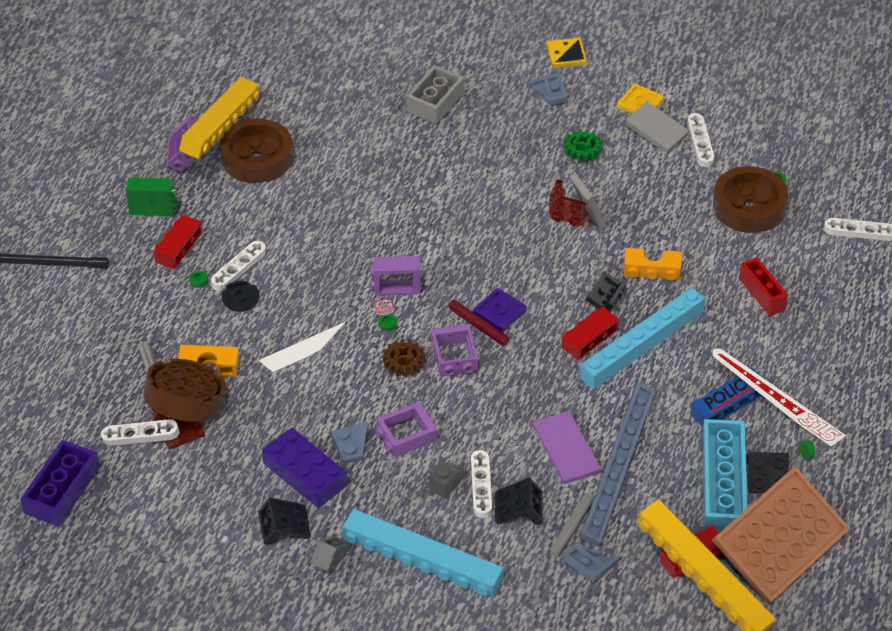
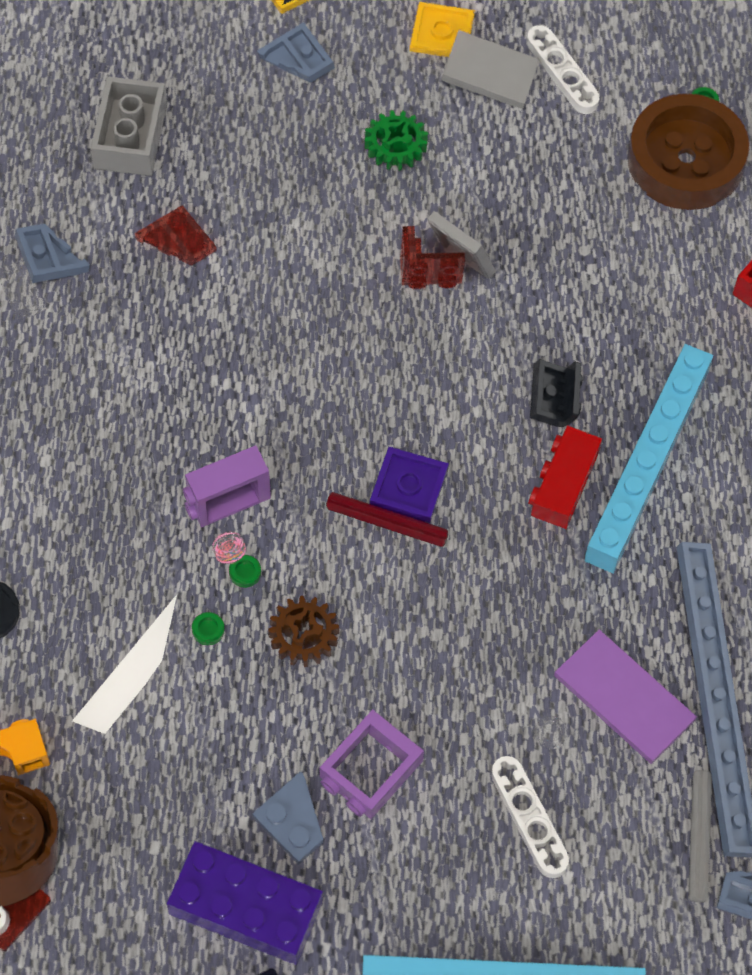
camera: 25 degrees left, 15 degrees up
dark grey slope [429,462,469,499] -> none
medium lavender window [431,324,478,376] -> none
black bracket [495,477,543,525] -> none
light orange arch [623,248,682,281] -> none
none -> sand blue wing [15,224,90,283]
none -> clear red wing [134,205,217,266]
none -> green tile [192,612,225,646]

